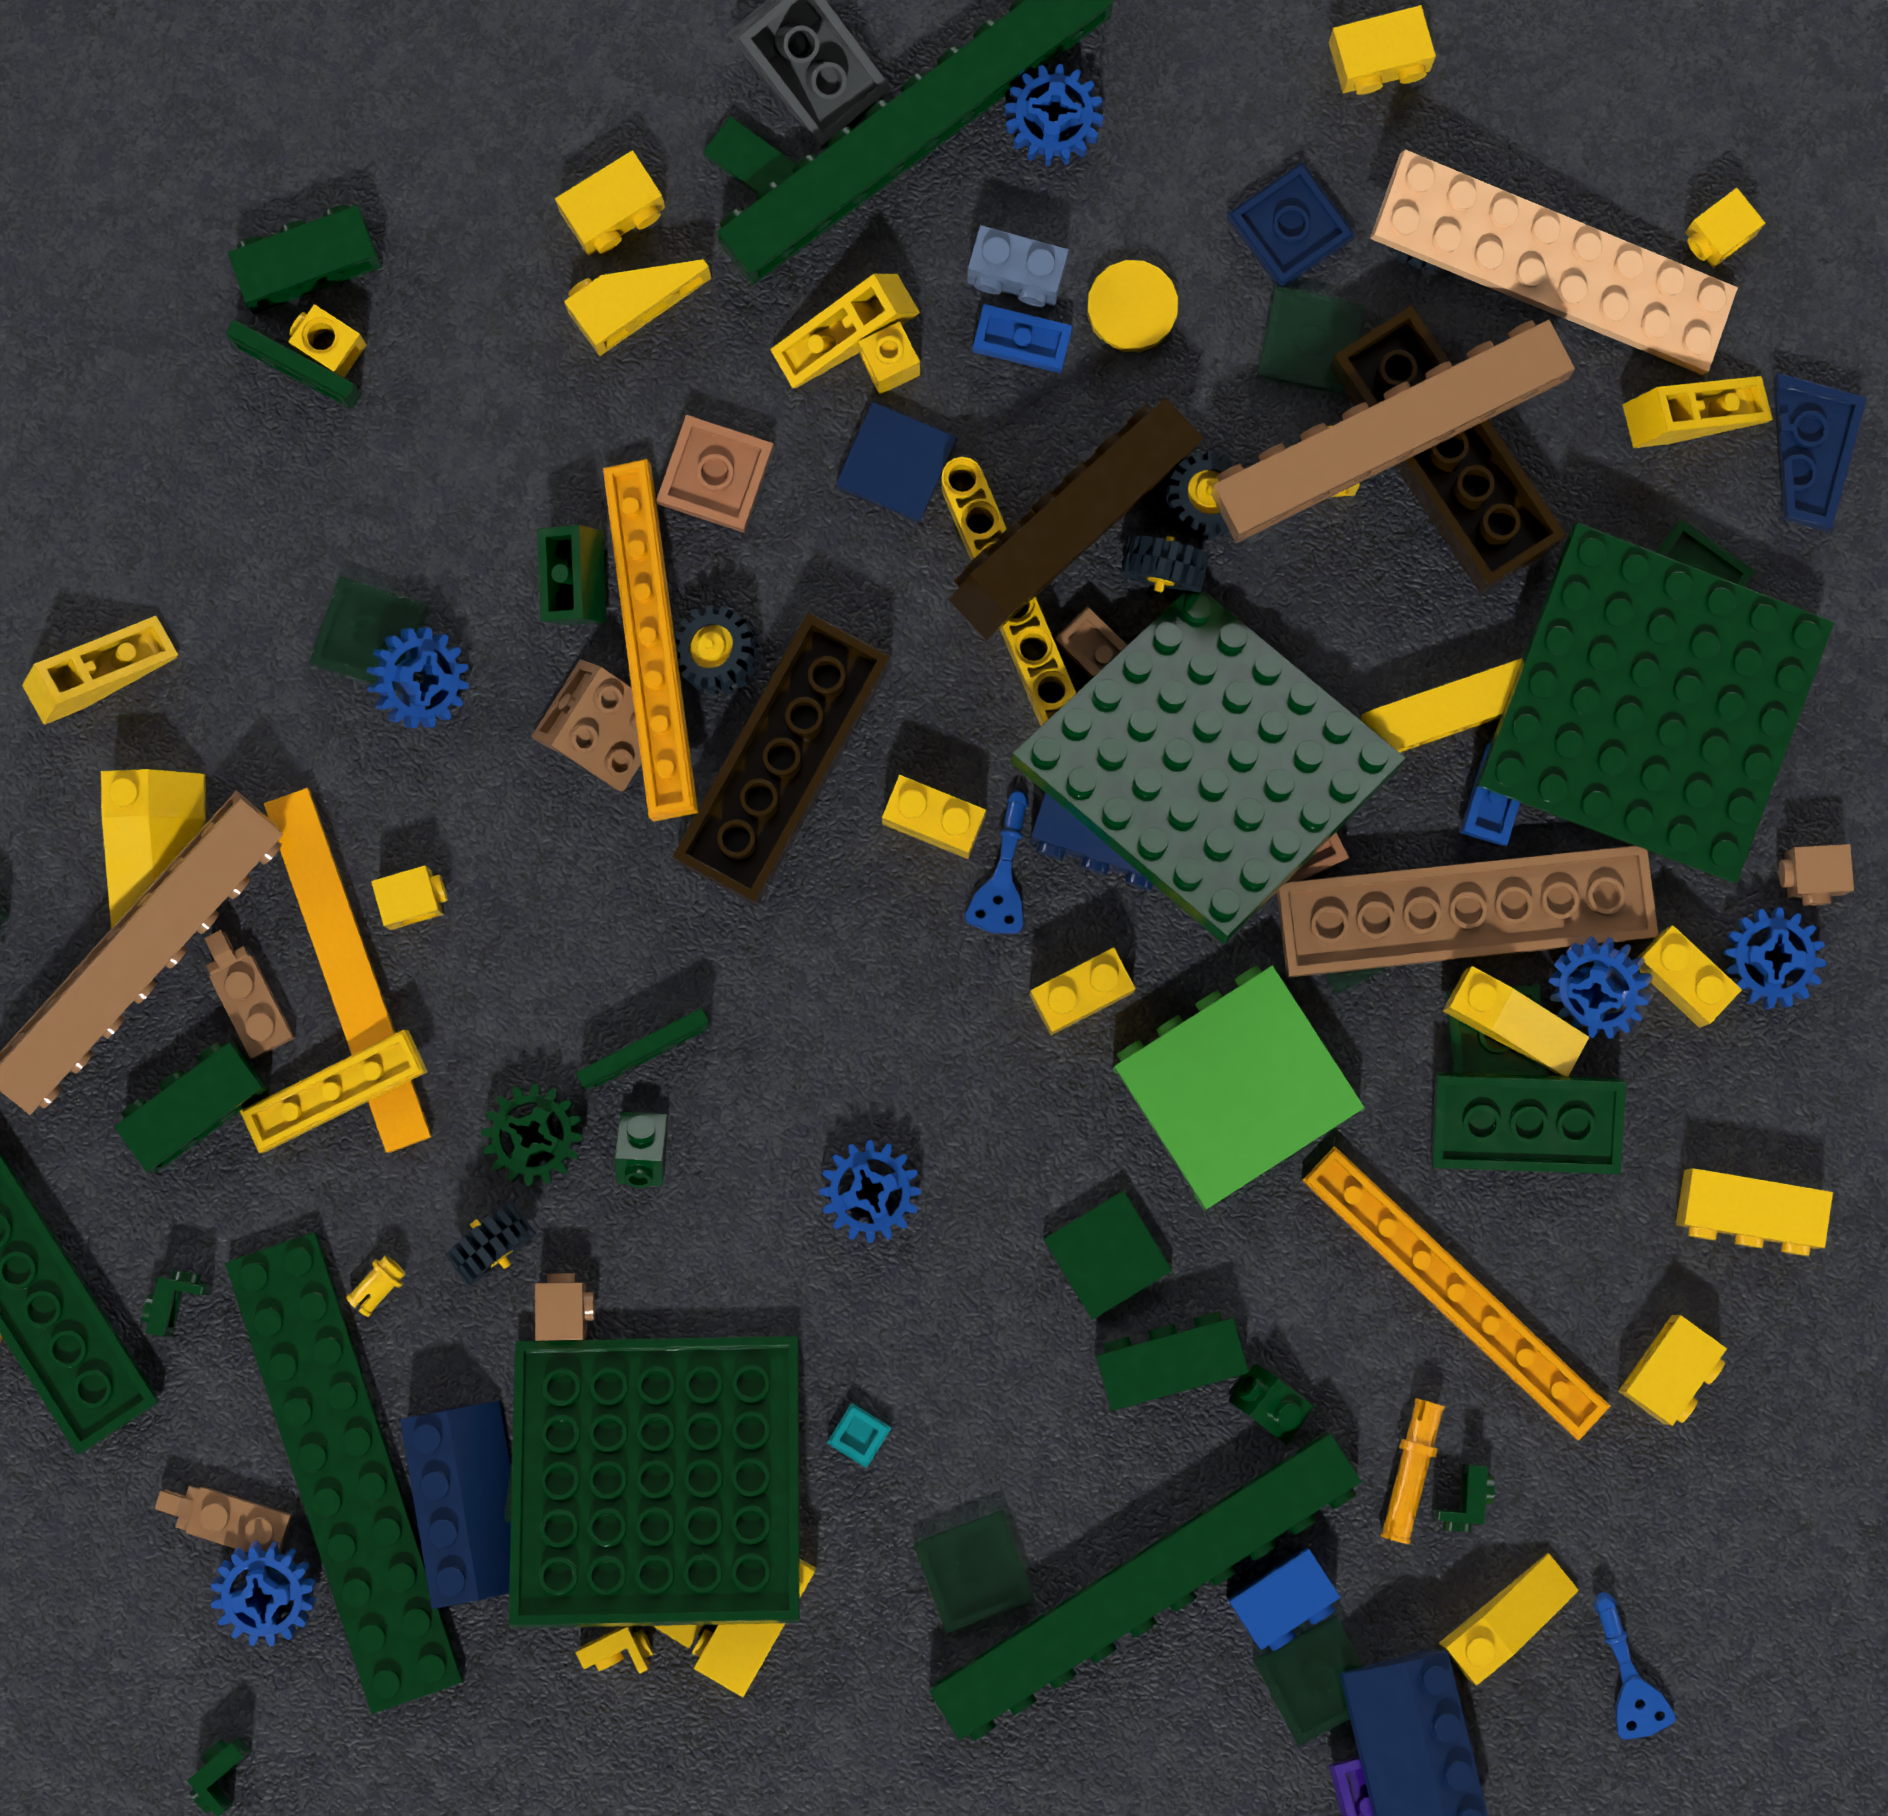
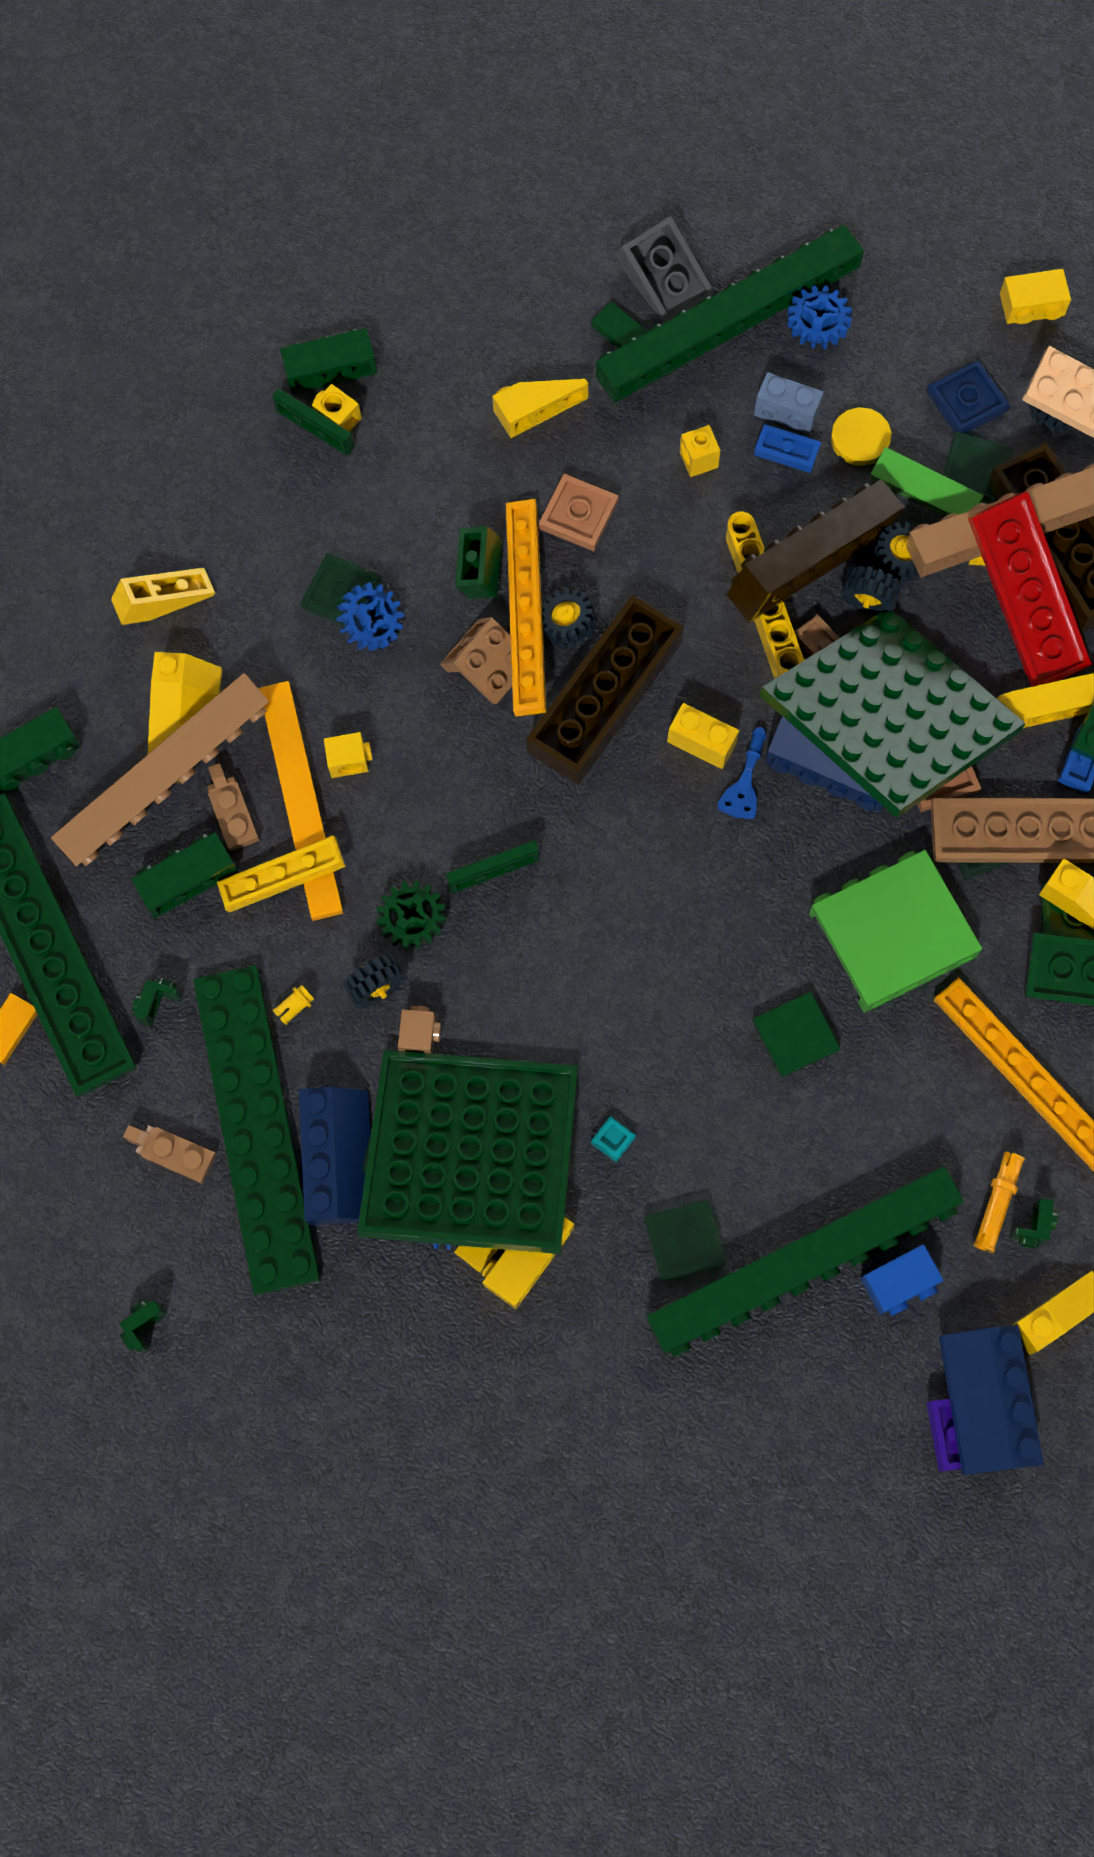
camera: 10 degrees right, 10 degrees down
blue gear [211,1541,316,1647] -> none
yellow brick [555,150,665,256] -> none
yellow bracket [575,1626,654,1674] -> none
dark green bracket [615,1111,668,1188] -> none
yellow slope [770,274,920,388] -> none
blue gear [819,1140,921,1243] -> none
dark blue tile [836,401,957,523] -> none
yellow brick [1029,947,1136,1036] -> none
dark green brick [1095,1311,1249,1411] -> none
dark green bracket [1229,1364,1314,1445] -> none
clear green tile [1252,1615,1364,1746] -> none
none -> bright green brick [871,447,984,516]
none -> red plate [968,491,1092,687]

